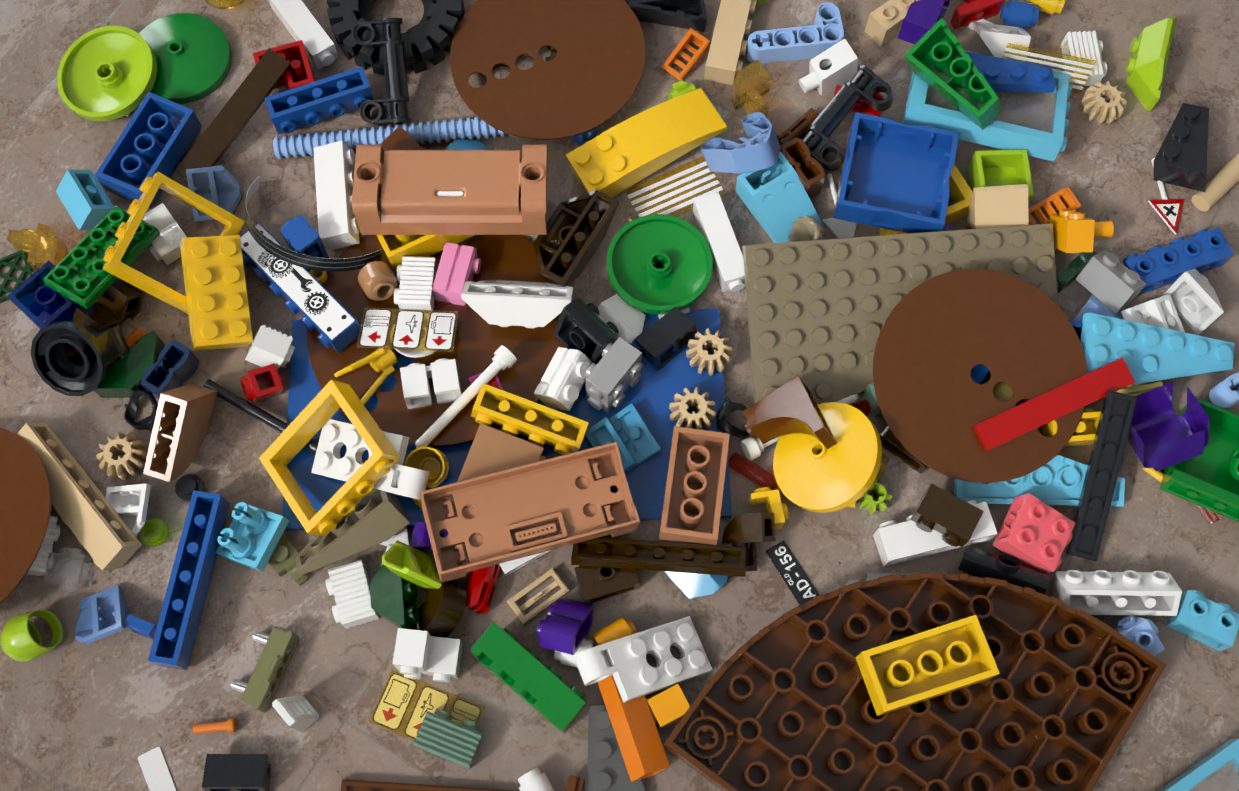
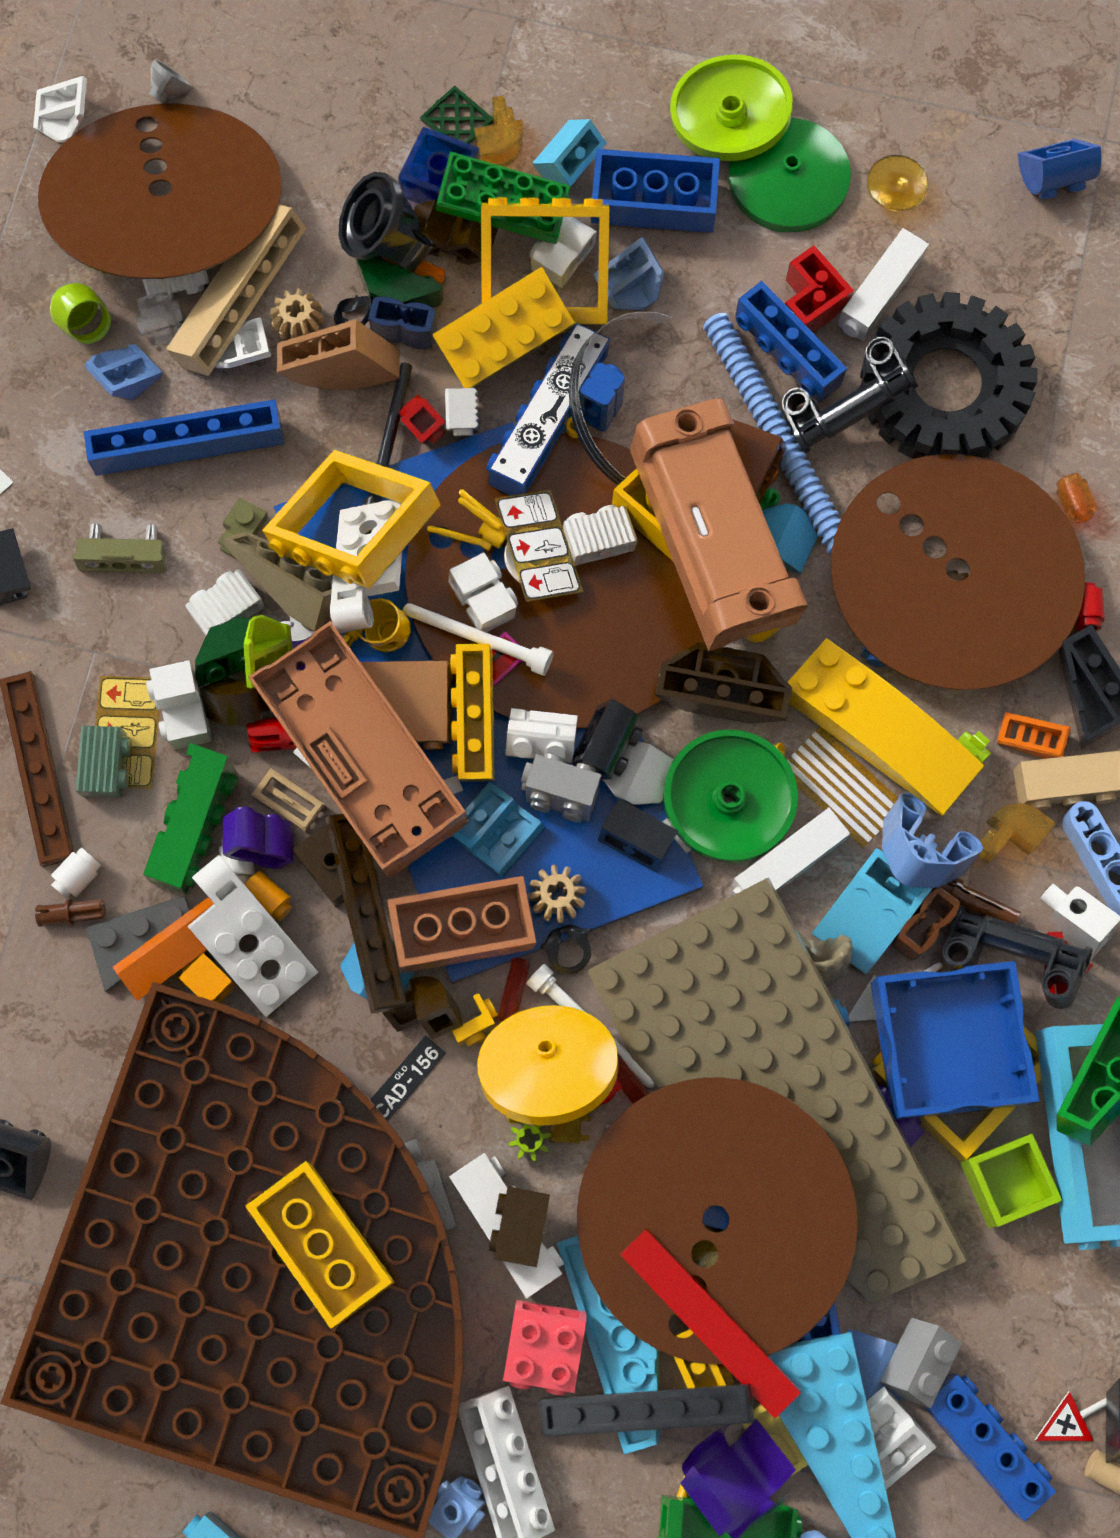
camera: 70 degrees right, 5 degrees up
blue tile [124,614,157,640] -> none
clear neon green plate [139,518,169,547] -> none
dark brown tile [175,48,292,179] -> none
black plate [175,474,204,502] -> none
orange piece [193,718,237,734] -> none
medium azure plate [215,502,289,572] -> none
white slope [272,696,319,732] -> none
white brick [314,141,361,250] -> none
medium nougat head [358,261,397,301] -> none
bright pink brick [432,242,481,306] -> none
white wedge [461,280,573,329] -> none
tan gear [686,329,733,376] -> none
reddish brown arch [743,376,837,449] -> none
black piece [958,545,1051,595] -> none
tan slope [966,184,1029,229] -> none
orange slope [1028,187,1081,225] -> none
light orange brick [1050,210,1114,253] -> none
clear green piece [1055,249,1098,293] -> none
white slope [1162,269,1224,335] -> none

